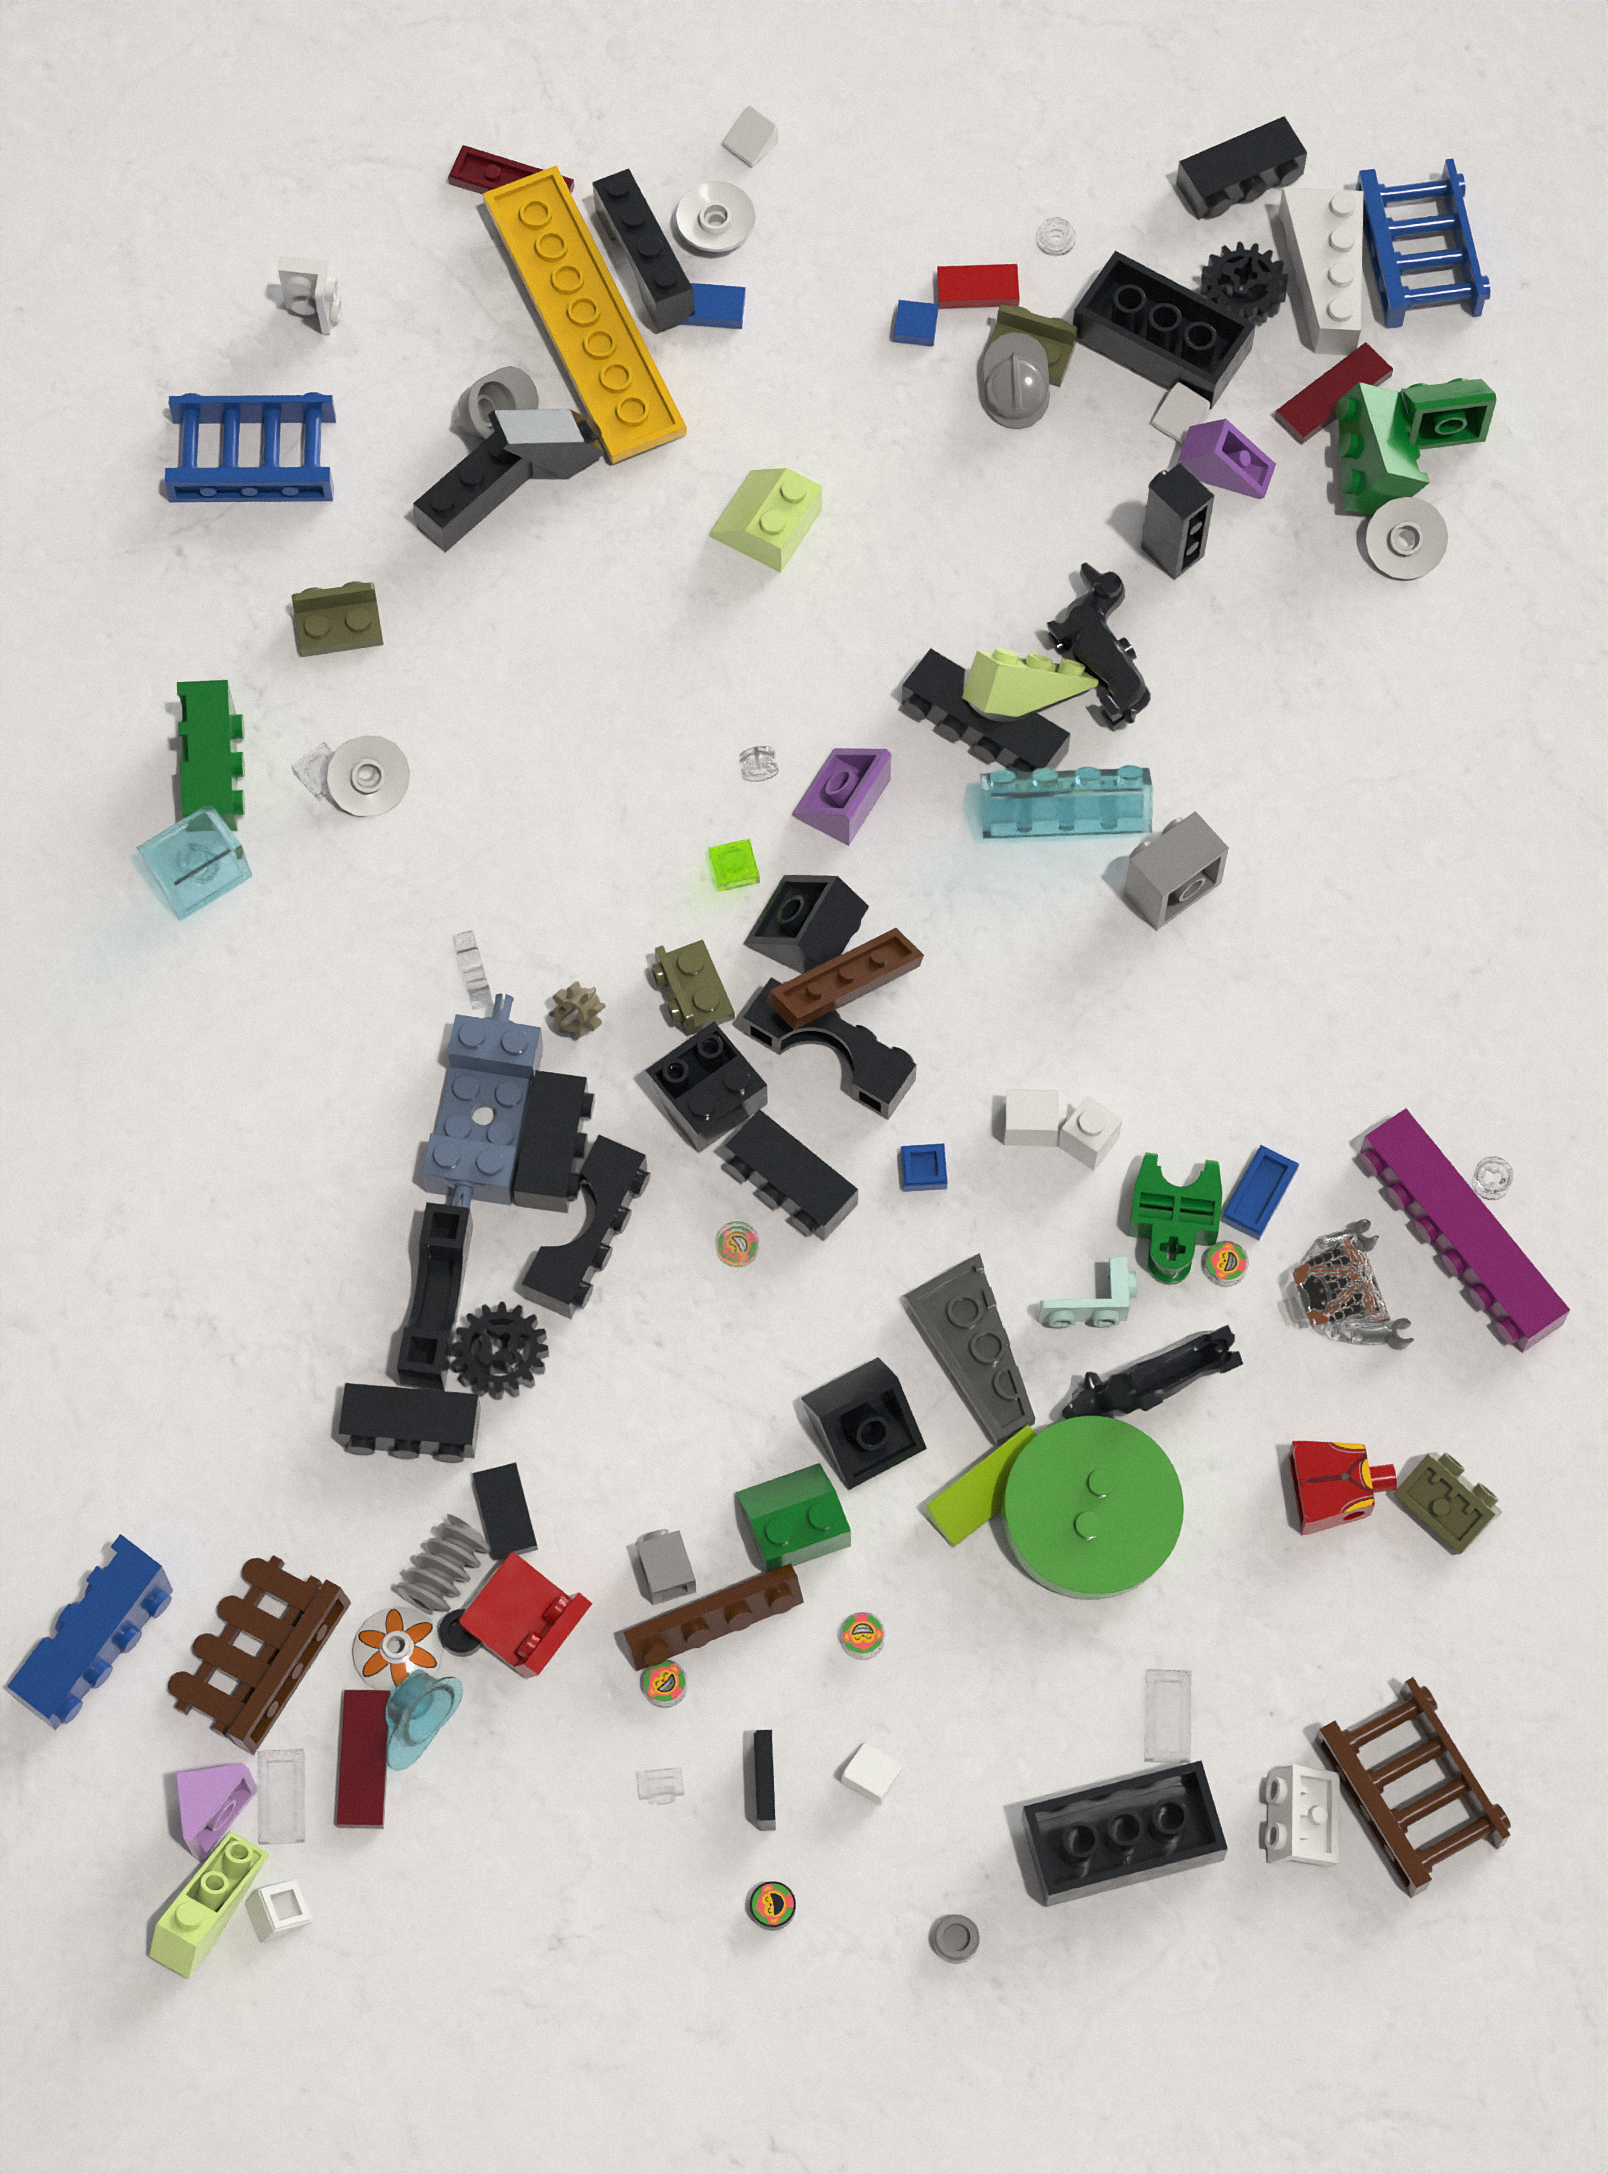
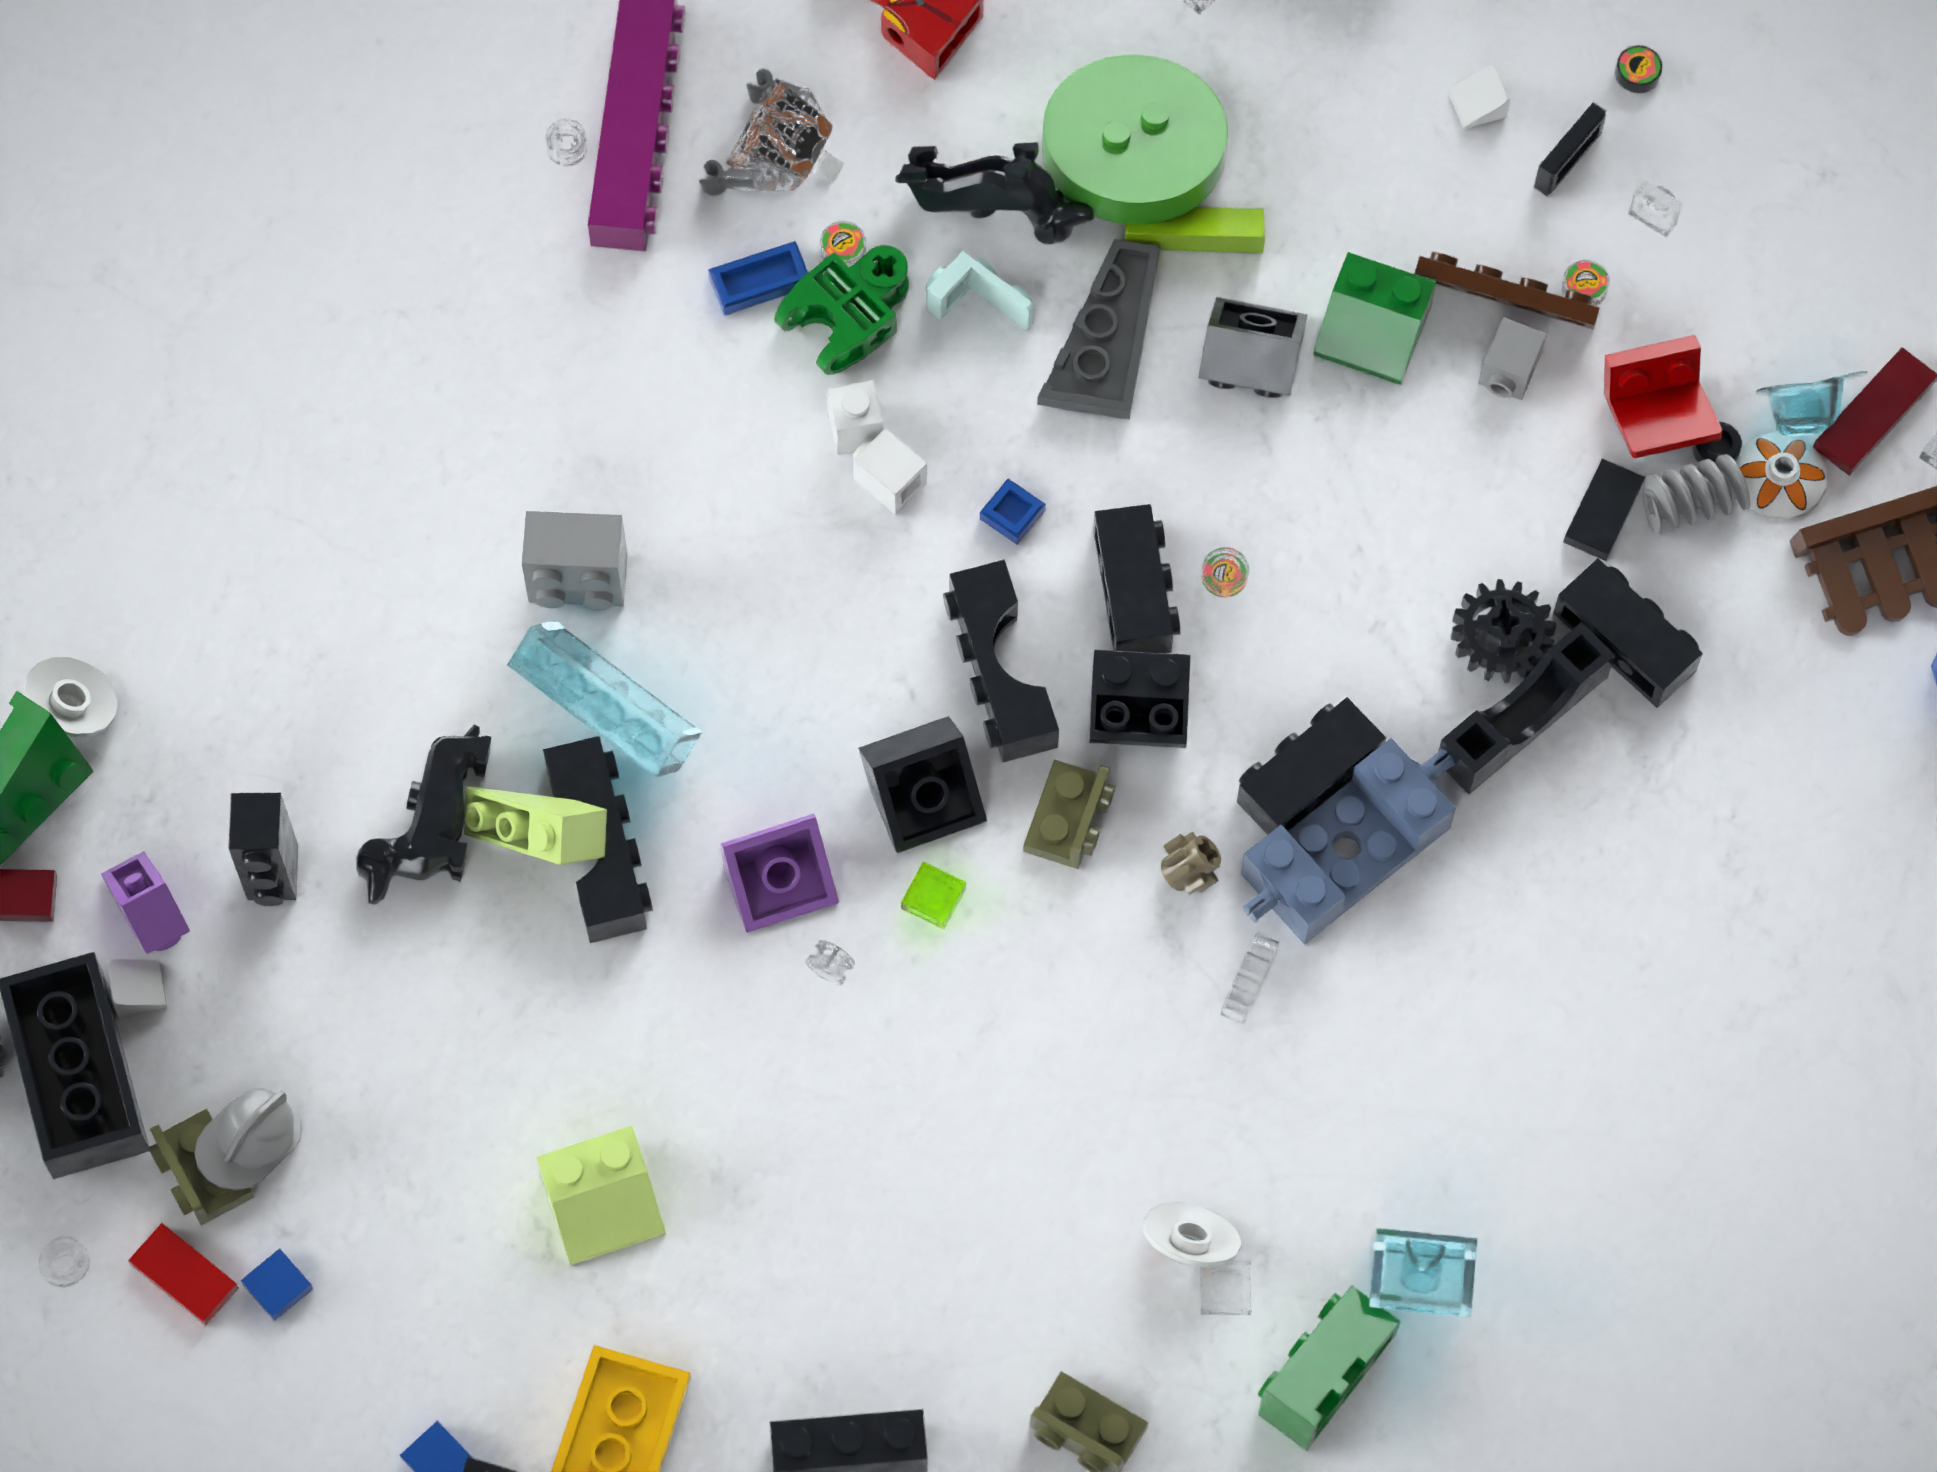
camera: 140 degrees left, 0 degrees up
black slope [488,409,606,479] -> none
black arch [522,1135,651,1319] -> none
reddish brown plate [766,928,924,1030] -> none
tile [840,1612,885,1660] -> none

